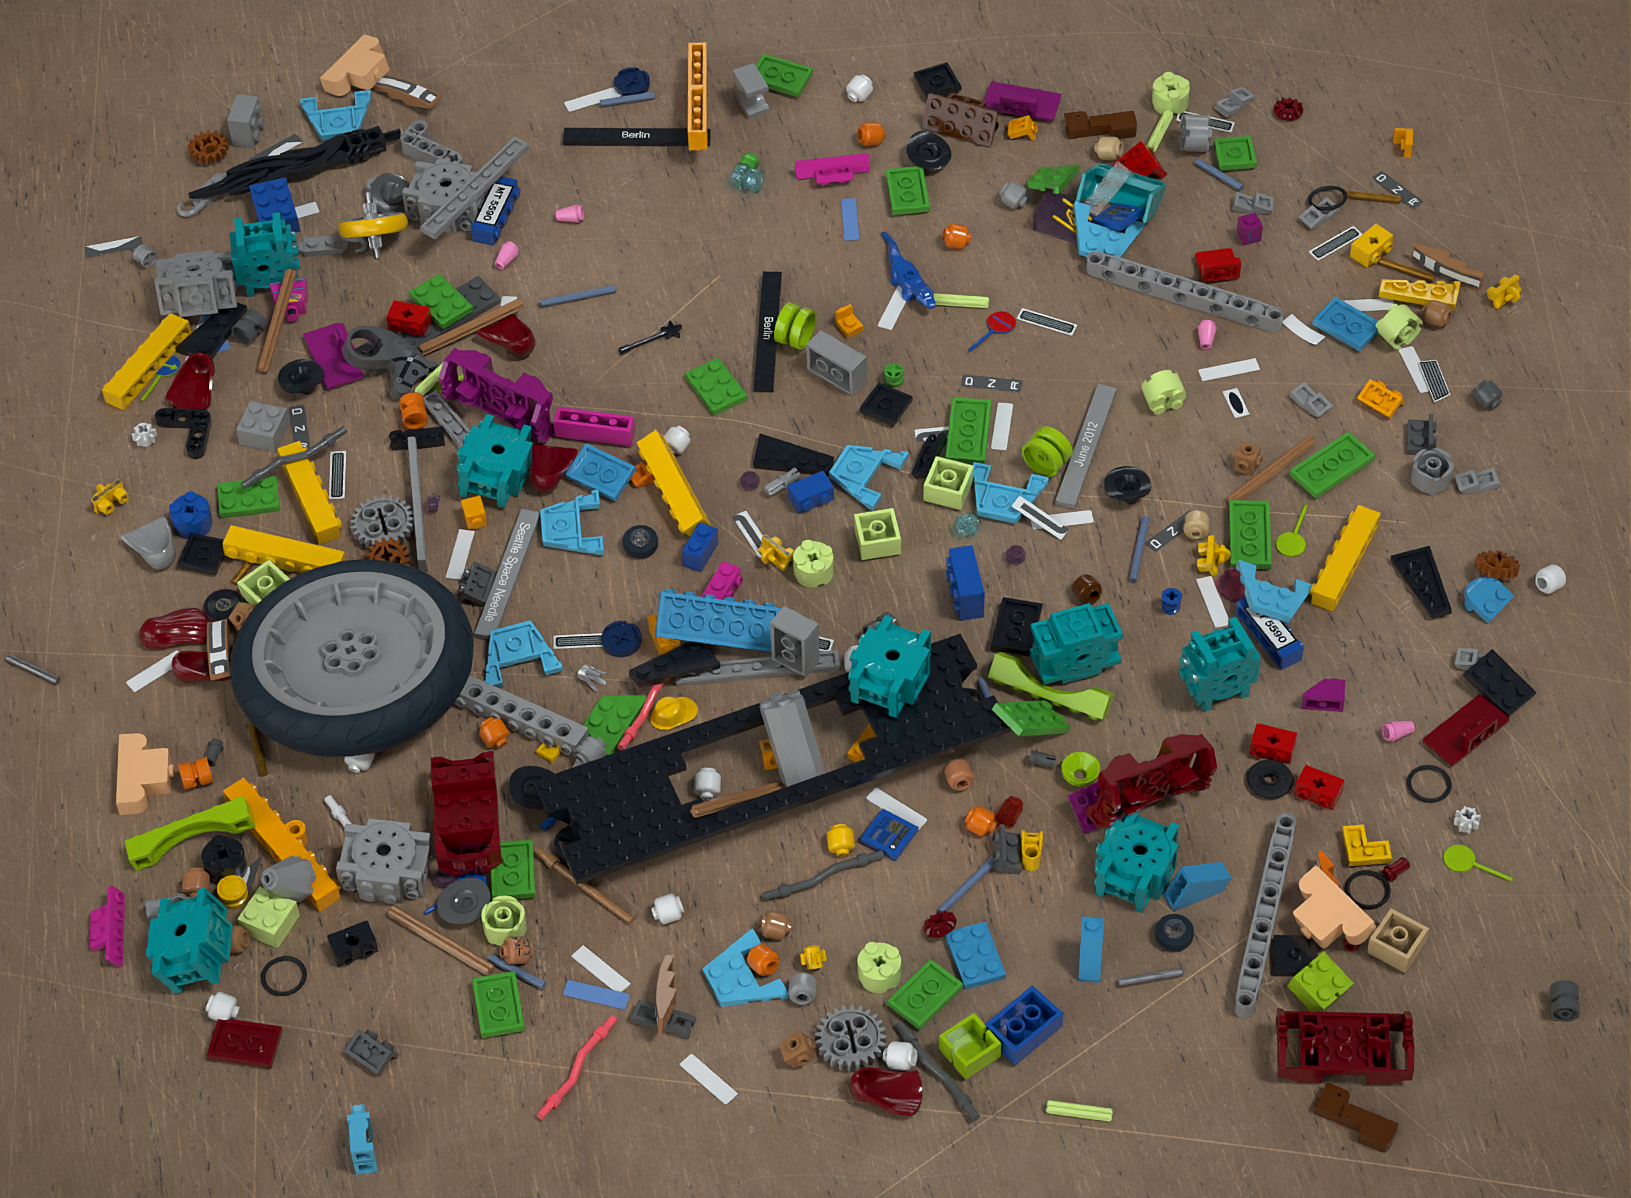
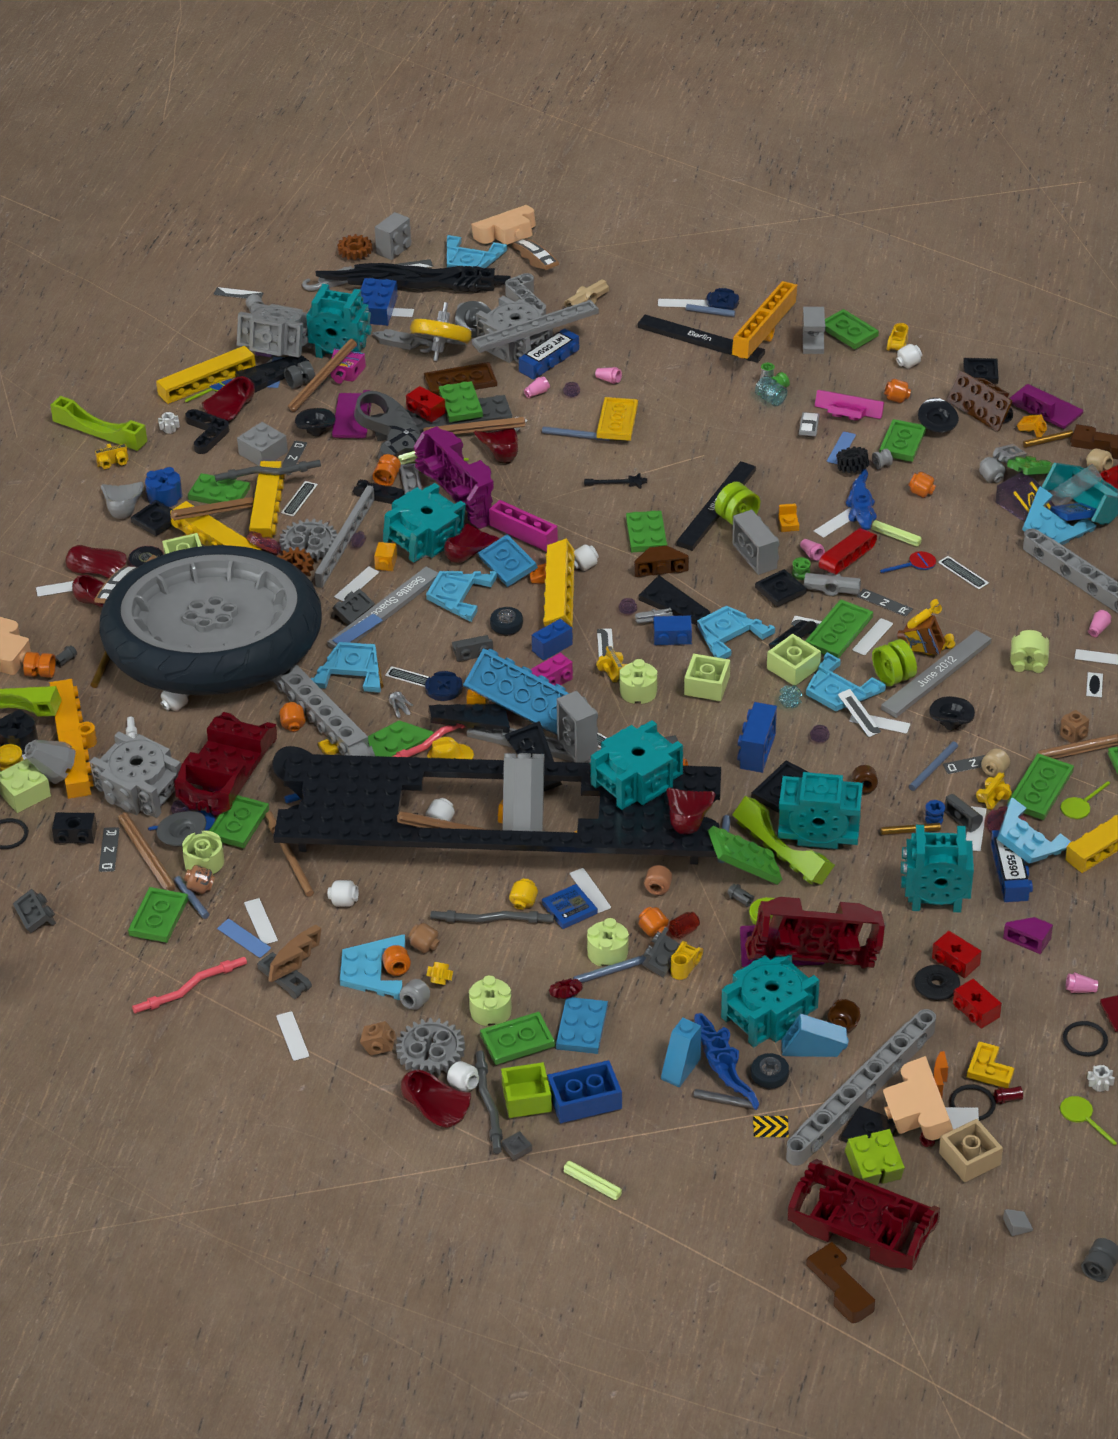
camera: 25 degrees right, 10 degrees down
none -> lime arch [50,396,147,451]
none -> dark grey sticker [99,827,120,872]
none -> medium nougat axle [170,497,254,521]
none -> clear pink tile [246,531,281,553]
none -> medium blue sticker [333,614,383,644]
none -> reddish brown tile [424,362,497,396]
none -> dark grey bracket [452,635,493,662]
none -> flat silver plate [502,1131,532,1160]
none -> black wing [504,721,562,791]
none -> clear purple plate [563,382,580,397]
none -> tan piece [564,279,609,308]
none -> yellowish green brick [587,918,629,967]
none -> yellow tile [596,397,638,441]
none -> reddish brown slope [634,546,689,577]
none -> dark red hair [666,788,715,834]
none -> blue animal [694,1013,759,1110]
none -> sticker [753,1116,789,1137]
none -> piece [759,362,775,388]
none -> slope [799,412,820,436]
none -> bright pink cone [800,539,825,561]
none -> light grey piece [804,572,861,596]
none -> red beam [818,528,877,575]
none -> reddish brown hair [827,999,861,1032]
none -> black tyre [836,446,869,473]
none -> light grey wheel [872,449,893,469]
none -> pearl gold bar [880,823,941,835]
none -> yellow piece [887,323,908,351]
none -> torso [897,599,955,655]
none -> dark grey brick [944,794,983,832]
none -> white sticker [945,1107,979,1130]
none -> light grey hinge [993,444,1027,463]
none -> light grey slope [1003,1209,1033,1236]
none -> pearl gold bar [1023,430,1073,448]

